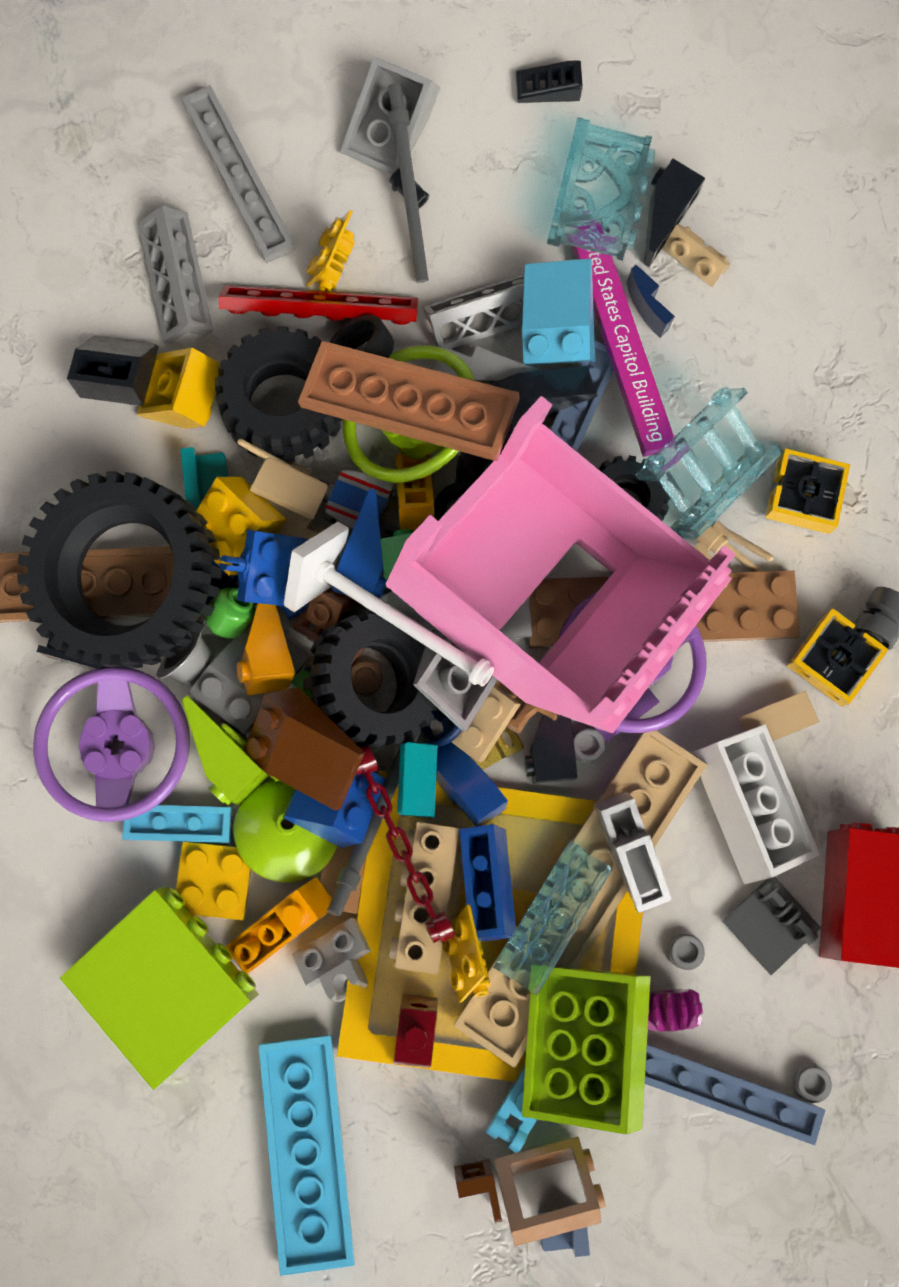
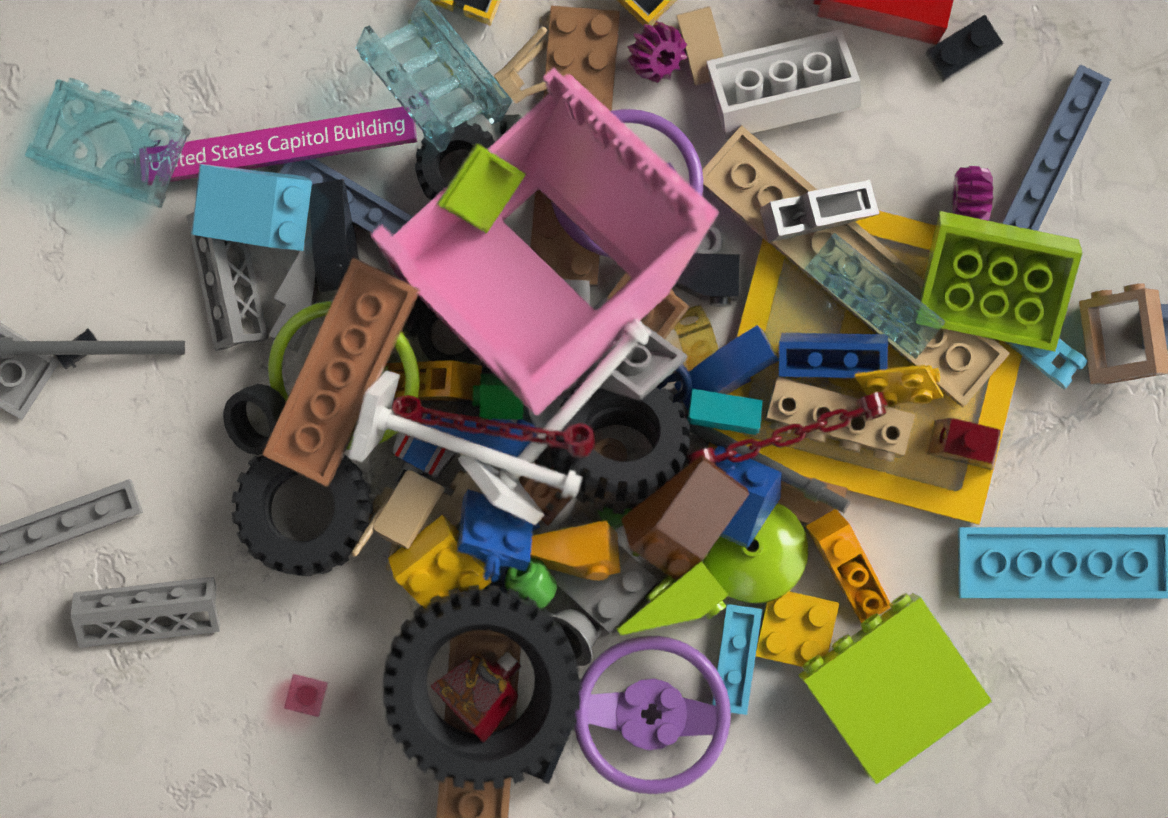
camera: 75 degrees left, 5 degrees up
black slope [67,336,159,406] -> none
yellow slope [136,347,220,429] -> none
teal panel [180,447,228,512] -> none
red plate [218,285,418,325] -> none
light grey plate [292,918,371,1002] -> none
yellow hinge [306,210,355,292] -> none
tan plate [452,685,521,762] -> none
reddish brown panel [454,1159,502,1223] -> none
dark blue slope [626,265,675,338] -> none
black slope [644,158,705,267] -> none
tan hinge [662,224,731,287] -> none
light grey tile [667,934,705,970] -> none
dark grey hinge [722,876,821,975] -> none
light grey tile [793,1064,832,1103] -> none
none -> clear pink plate [284,673,329,717]
none -> white tile [348,370,582,498]
none -> dark red piece [392,395,594,458]
none -> torso [430,652,521,742]
none -> lime piece [437,144,526,234]
none -> magenta gear [627,21,687,83]
none -> black plate [925,15,1004,82]

